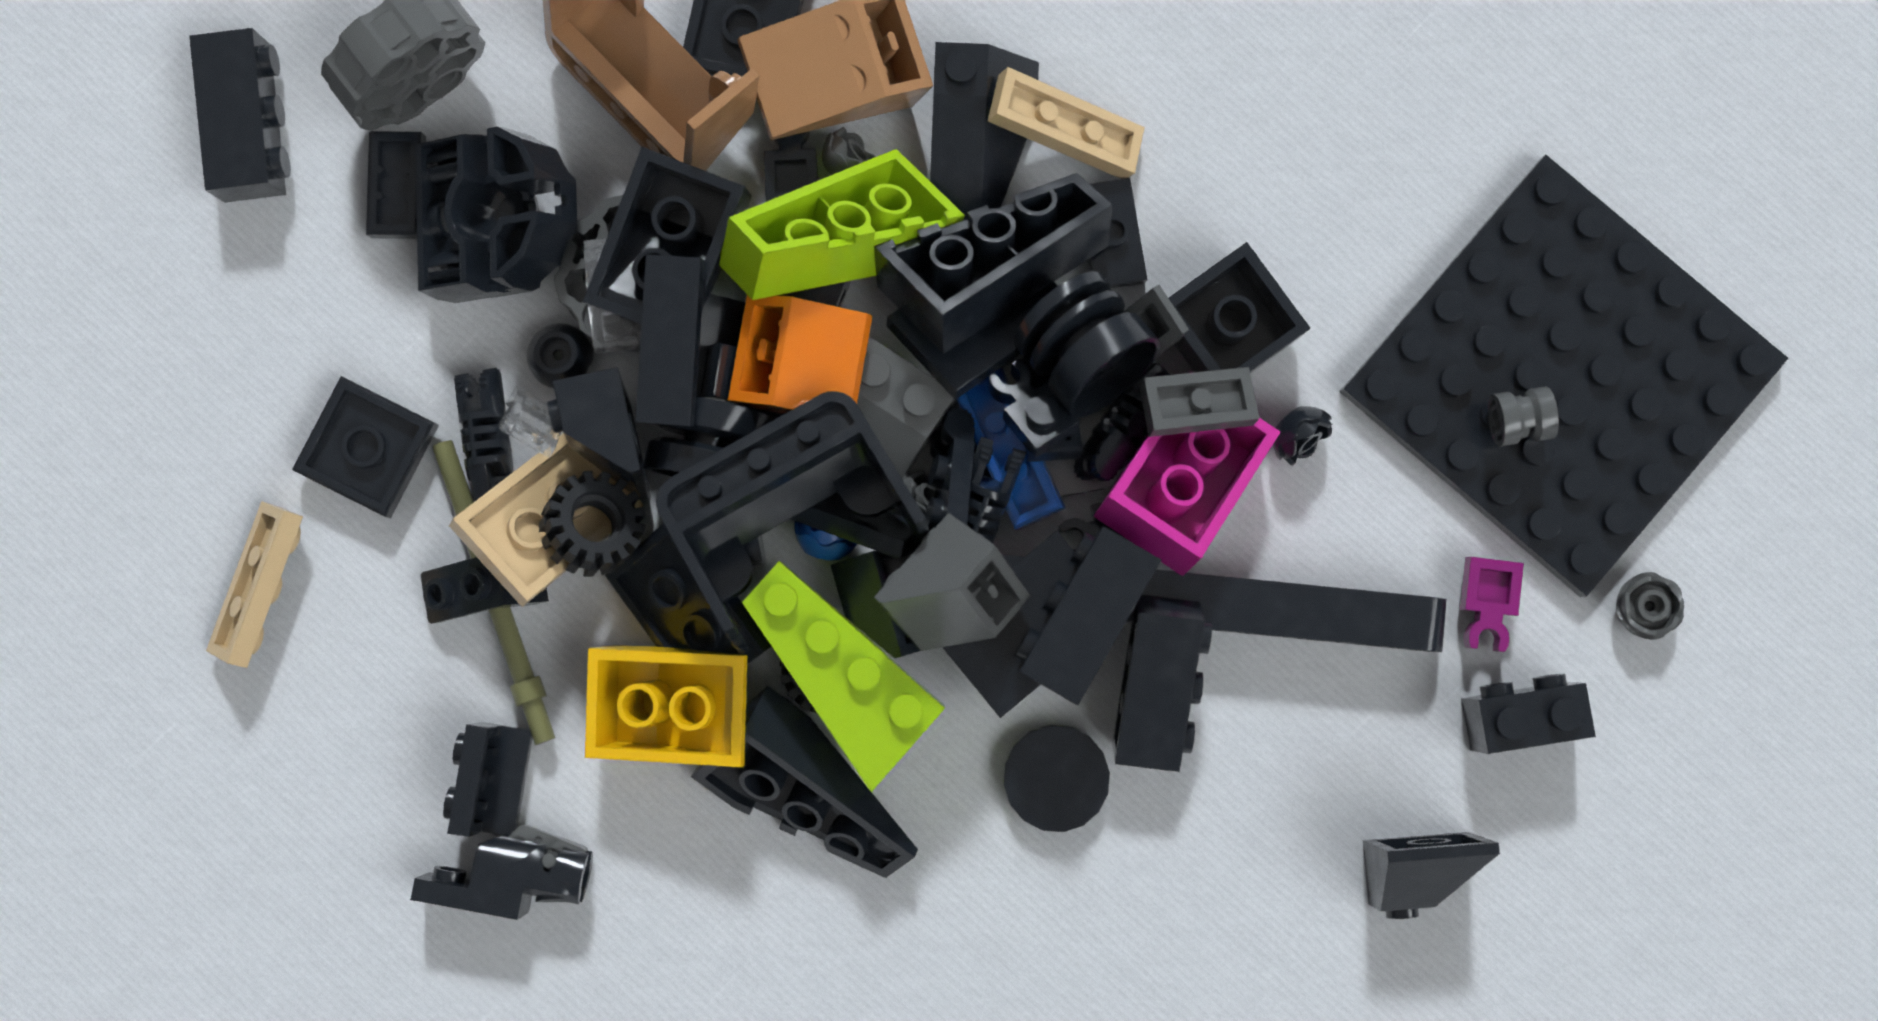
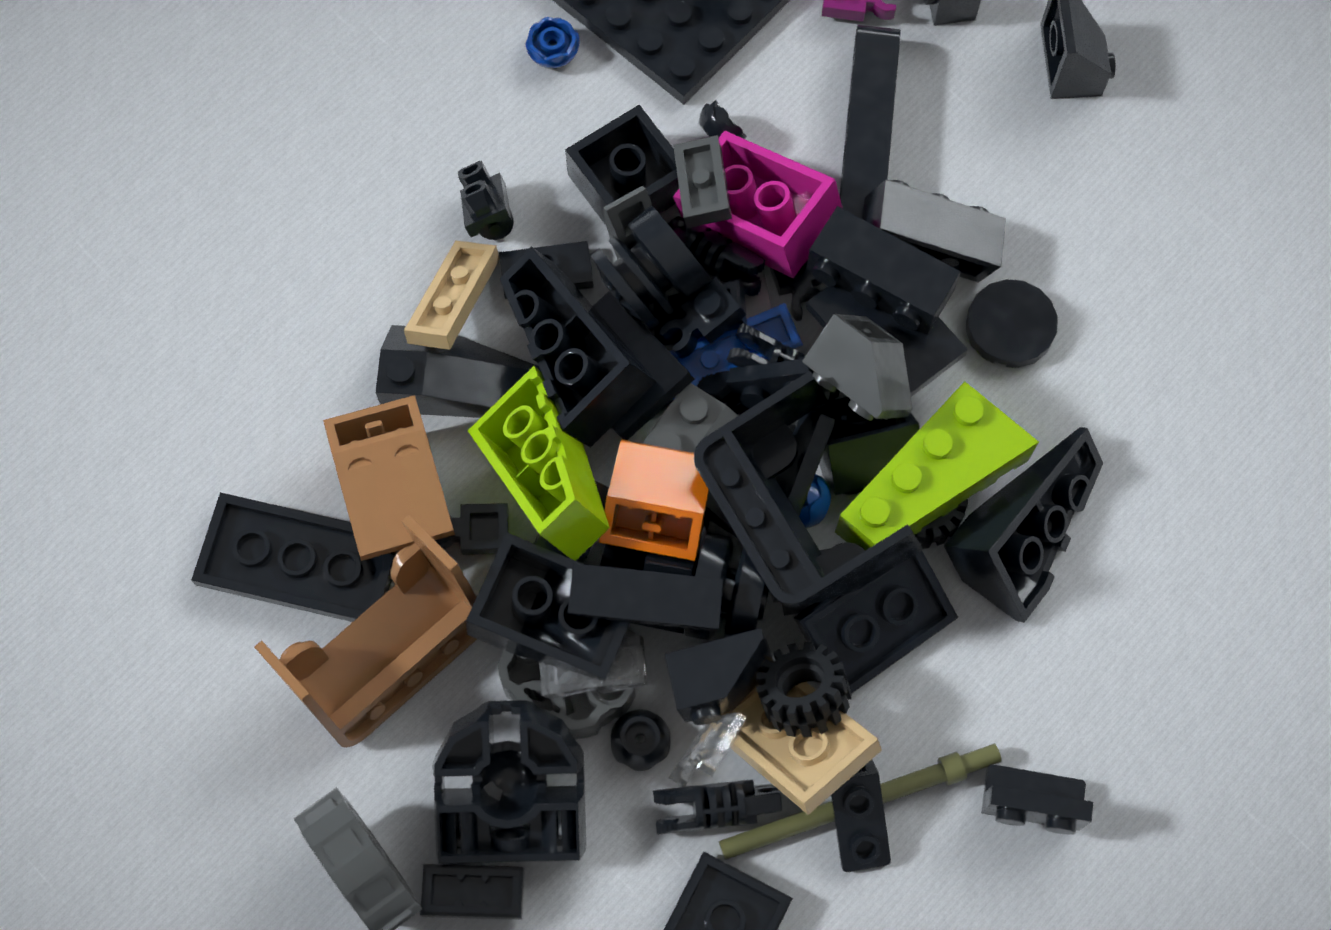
camera: 90 degrees left, 15 degrees down
black plate [410,824,593,920] -> none
yellow slope [585,645,748,767] -> none
dark grey plate [822,127,876,175] -> none
none -> black hips [458,161,514,240]
none -> blue plate [525,17,580,69]

